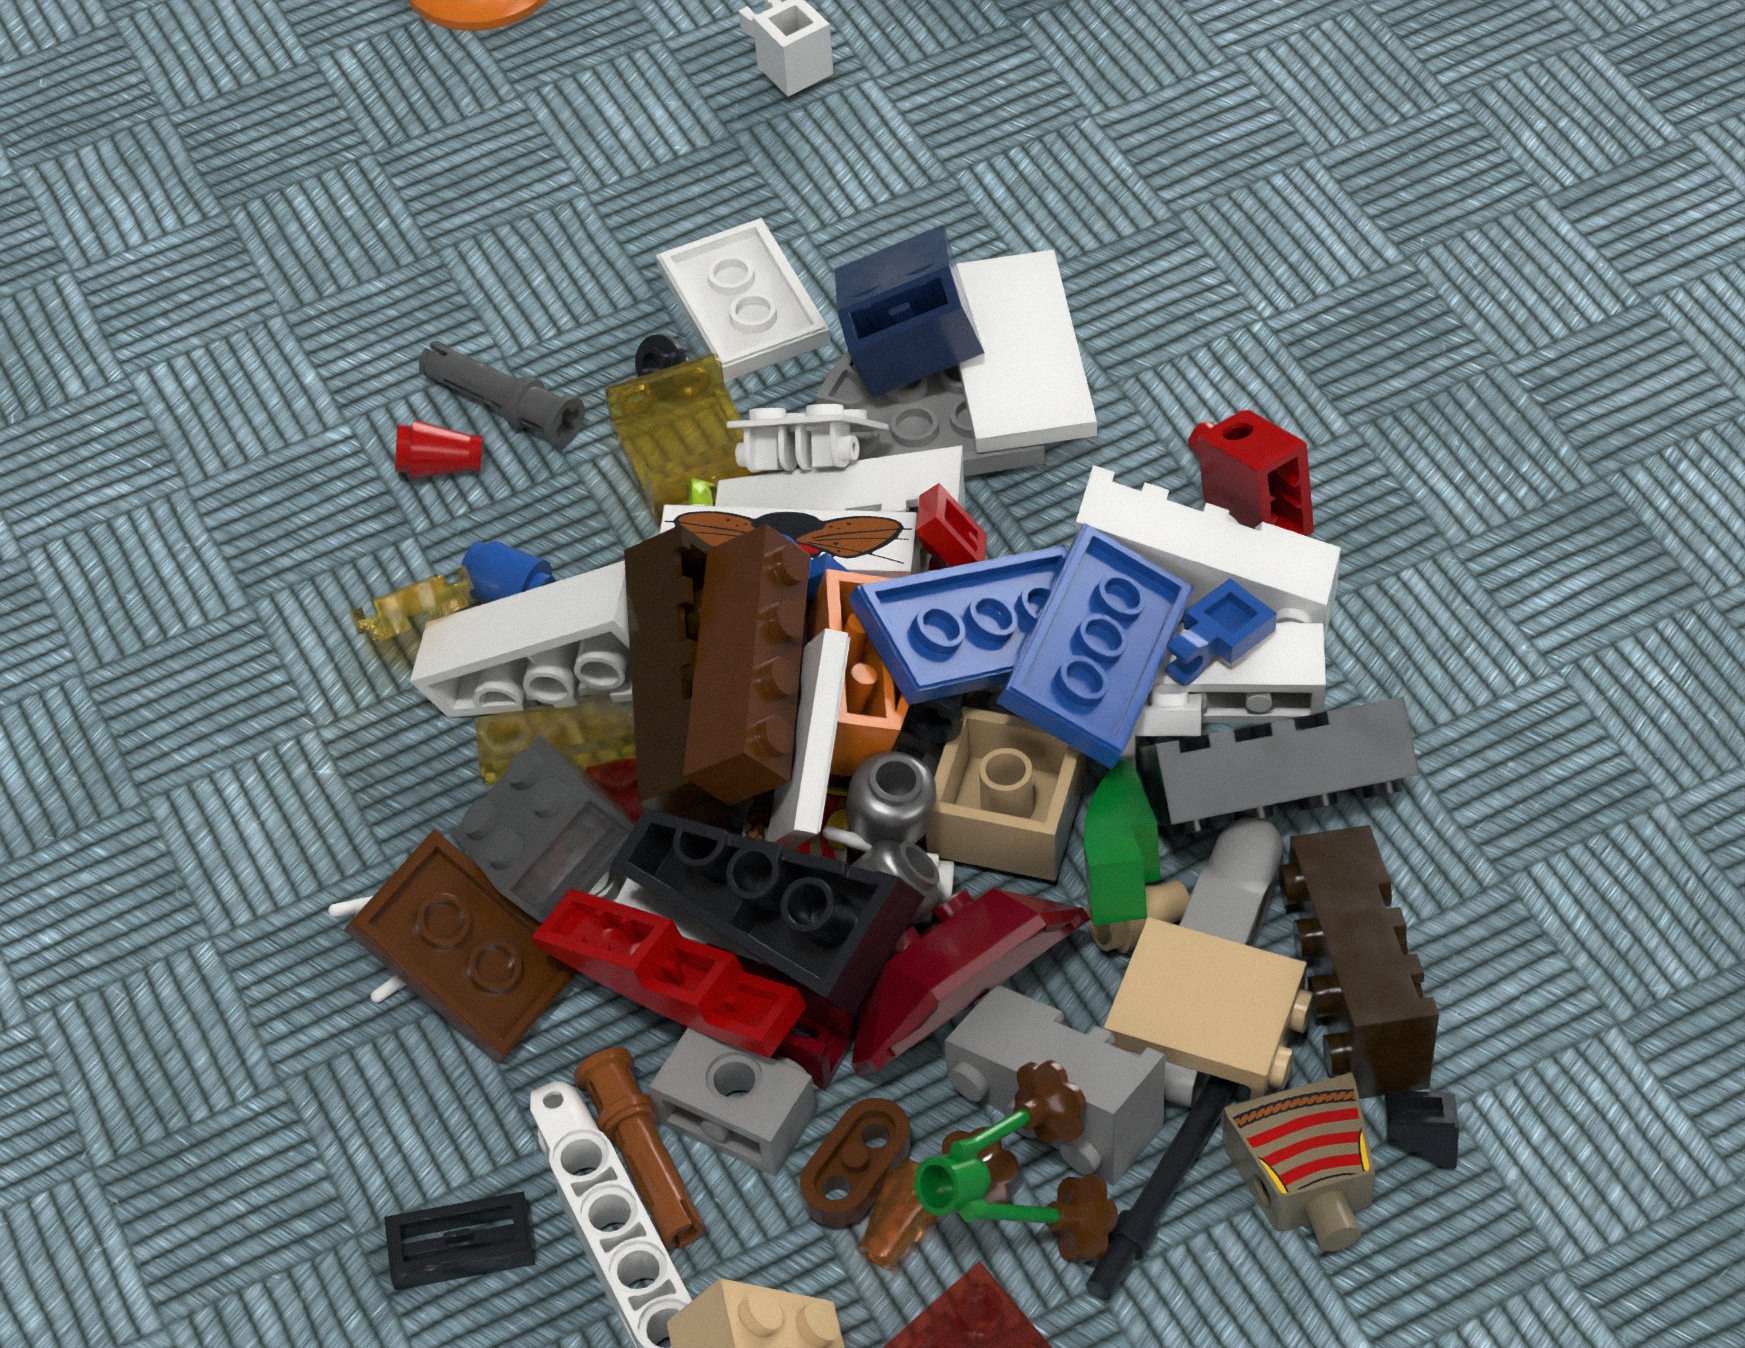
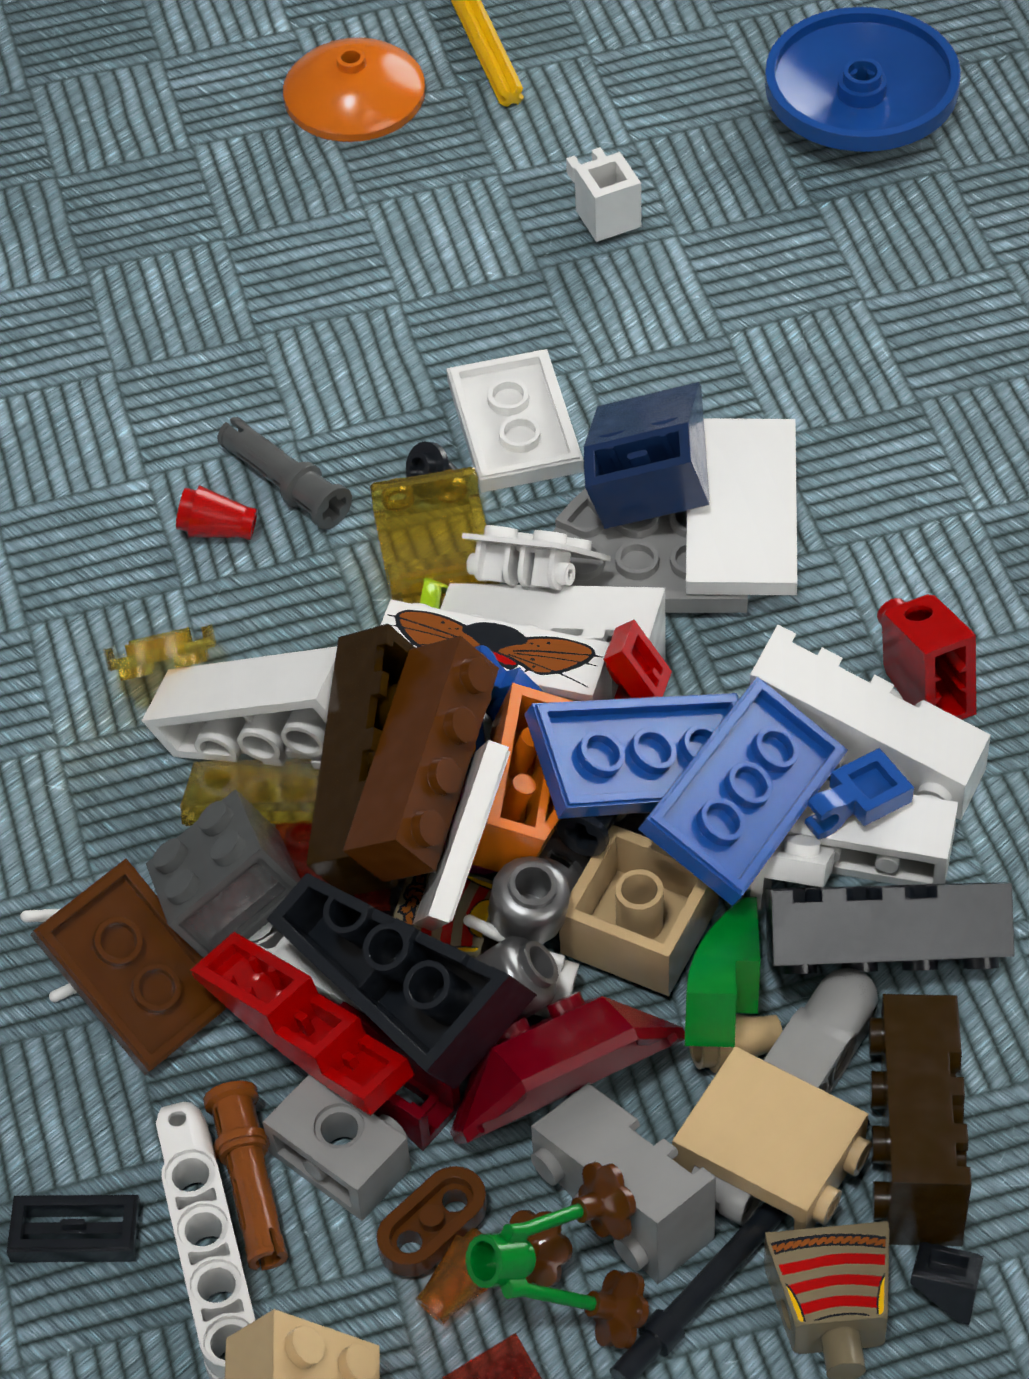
camera: 10 degrees right, 0 degrees up
blue brick [459,541,556,603] -> none

